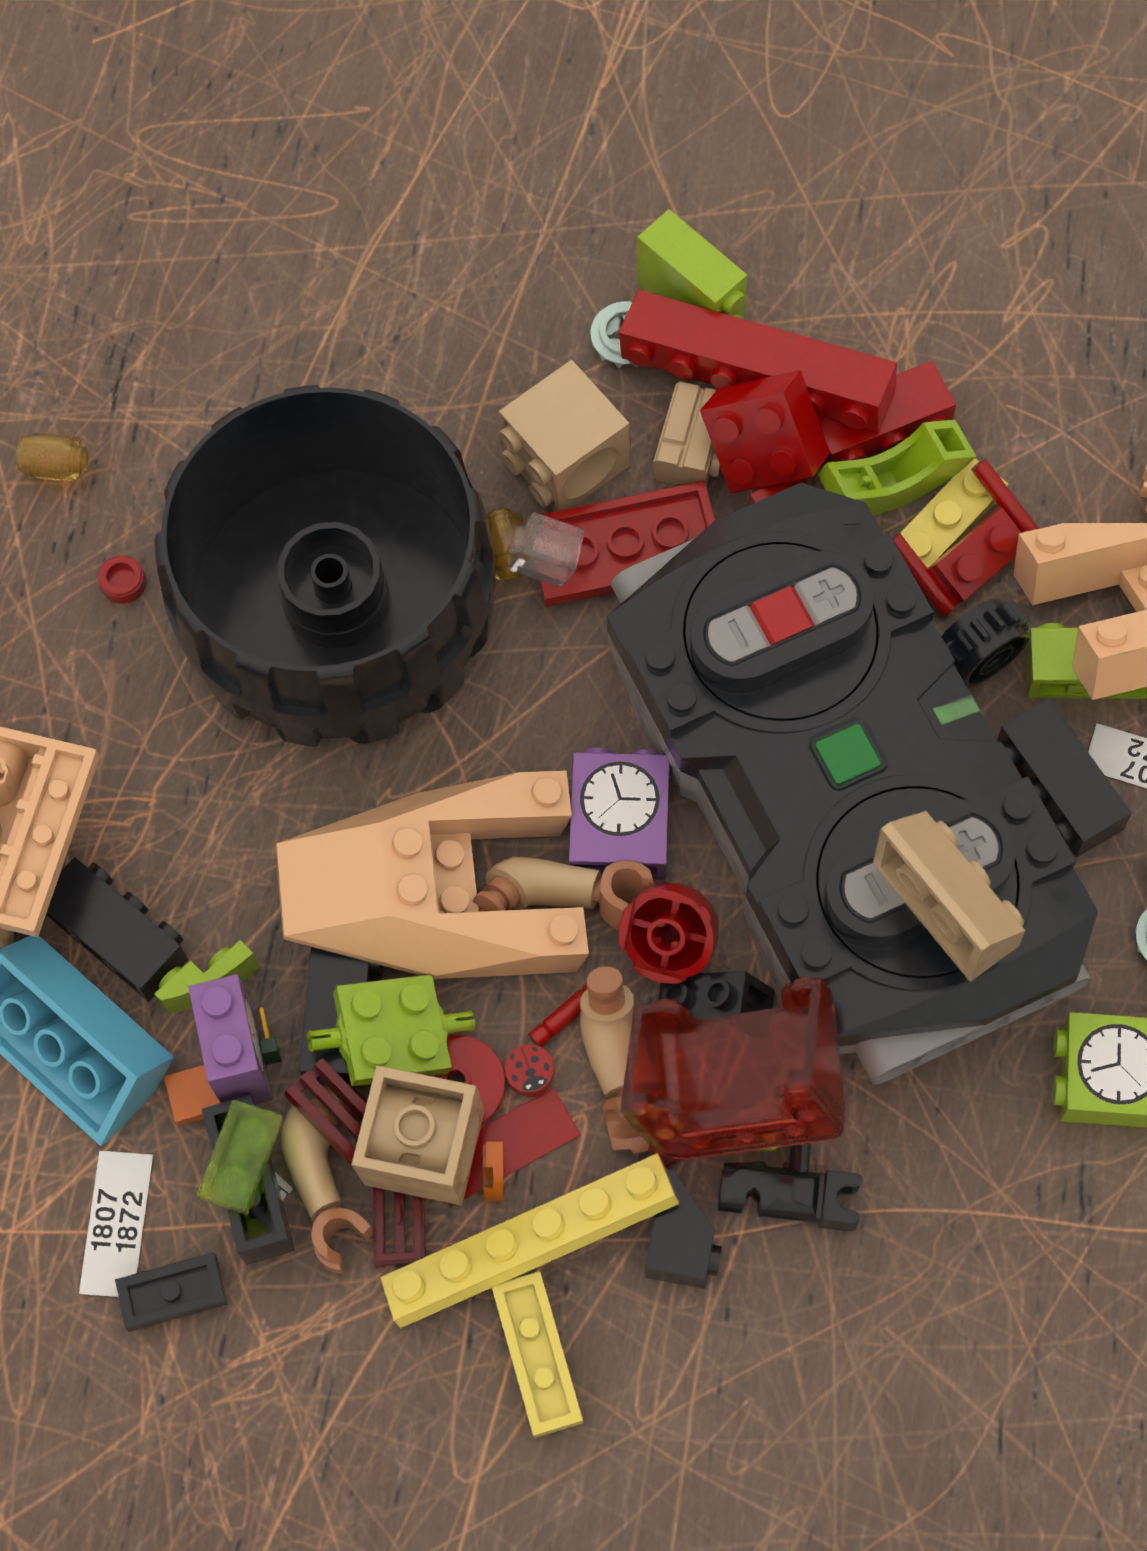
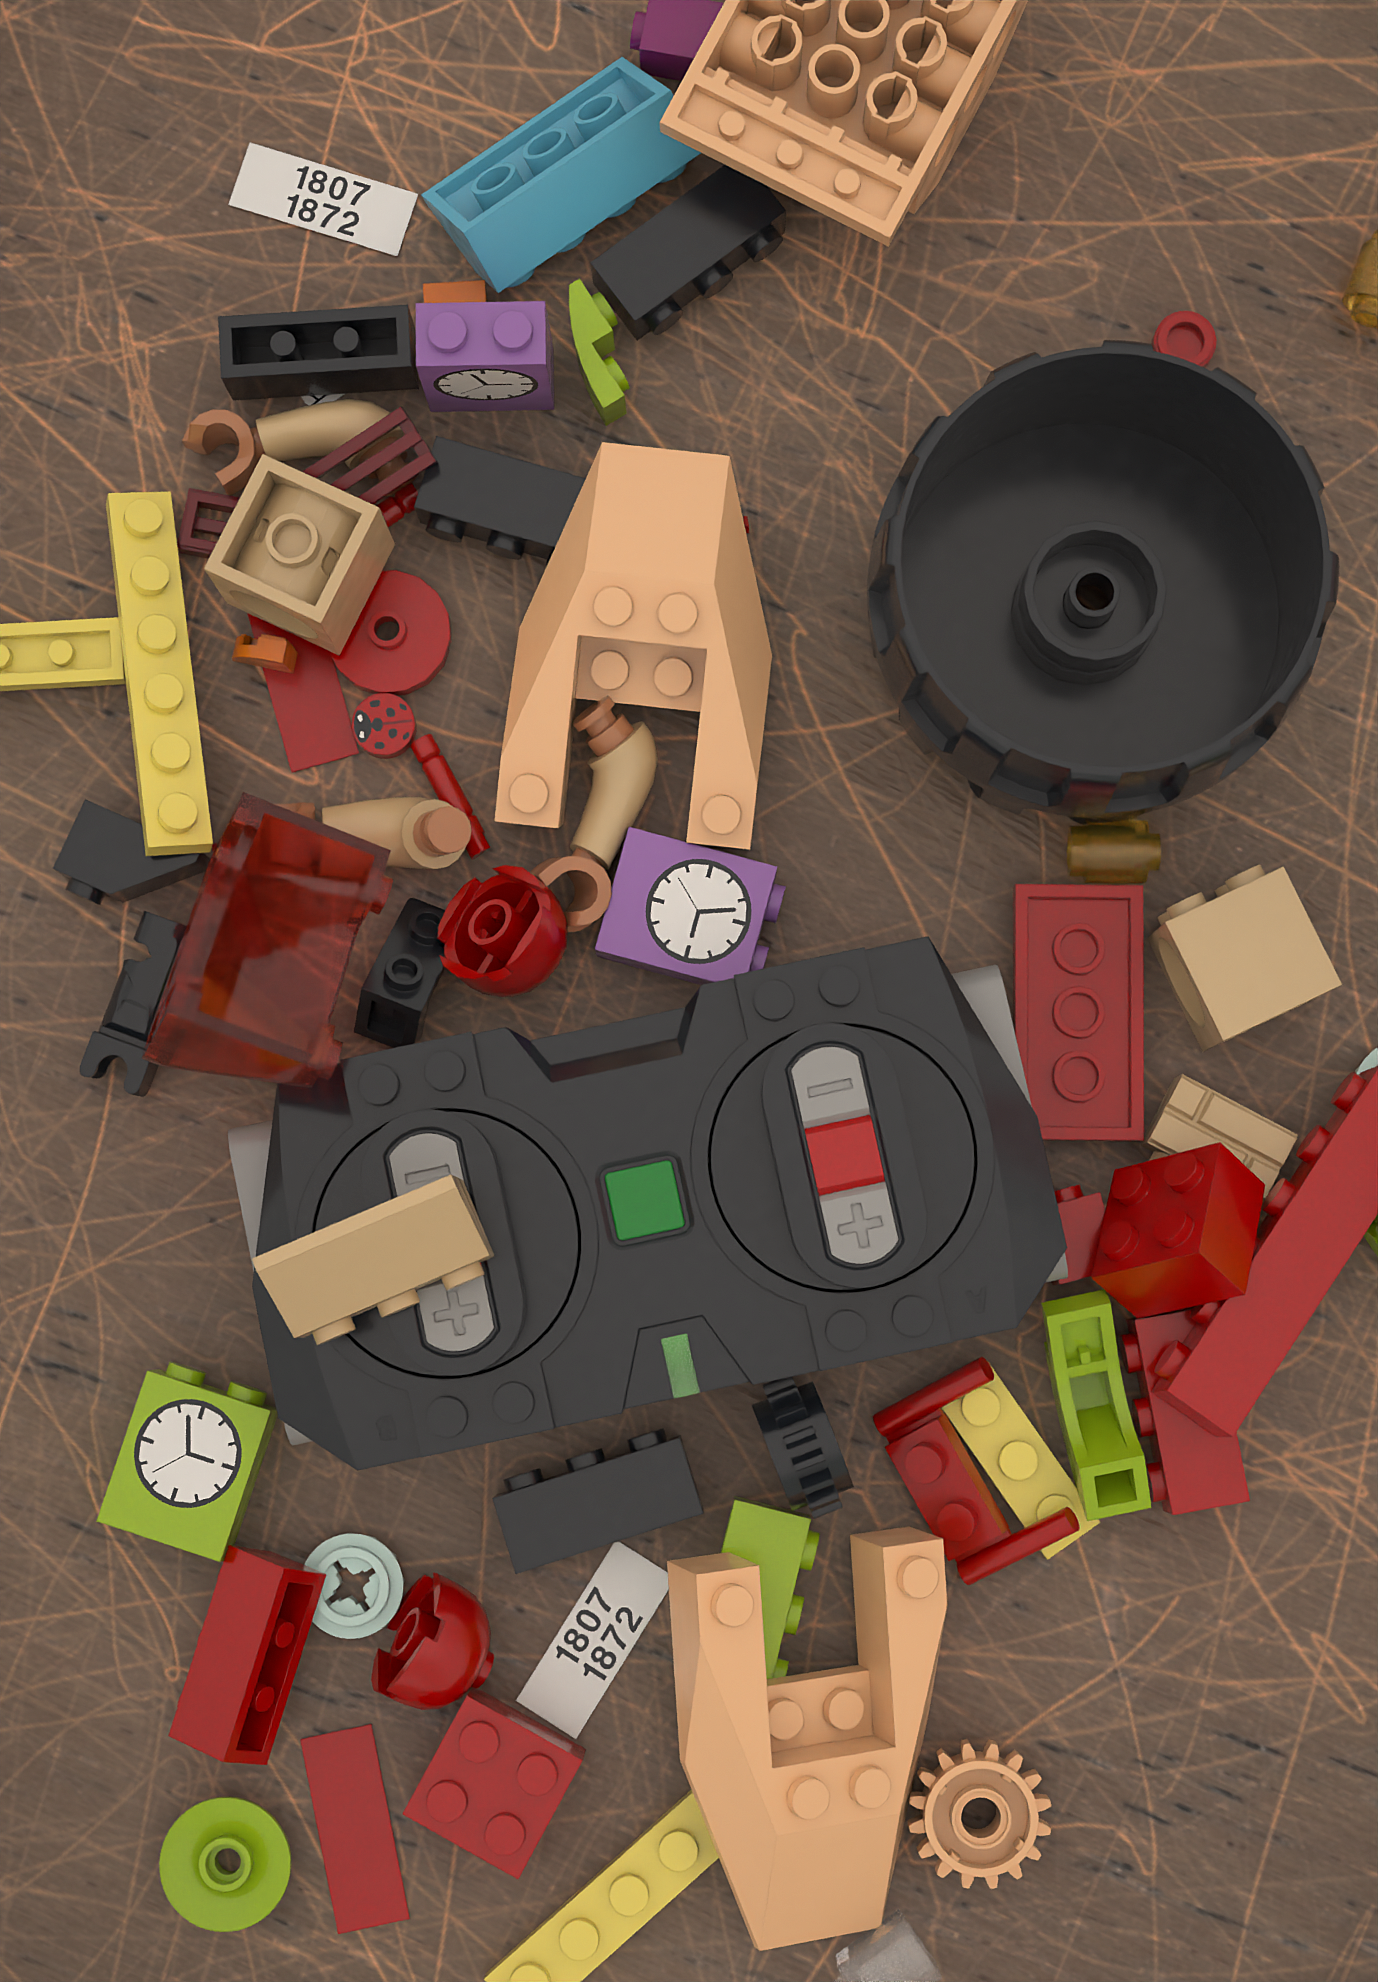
camera: 105 degrees right, 15 degrees up
black plate [115,1252,228,1332] -> none
clear neon green plate [196,1099,283,1215] -> none
dark green piece [259,1007,282,1065] -> none
lime plate [307,974,475,1087] -> none
clear brick [507,512,585,587] -> none

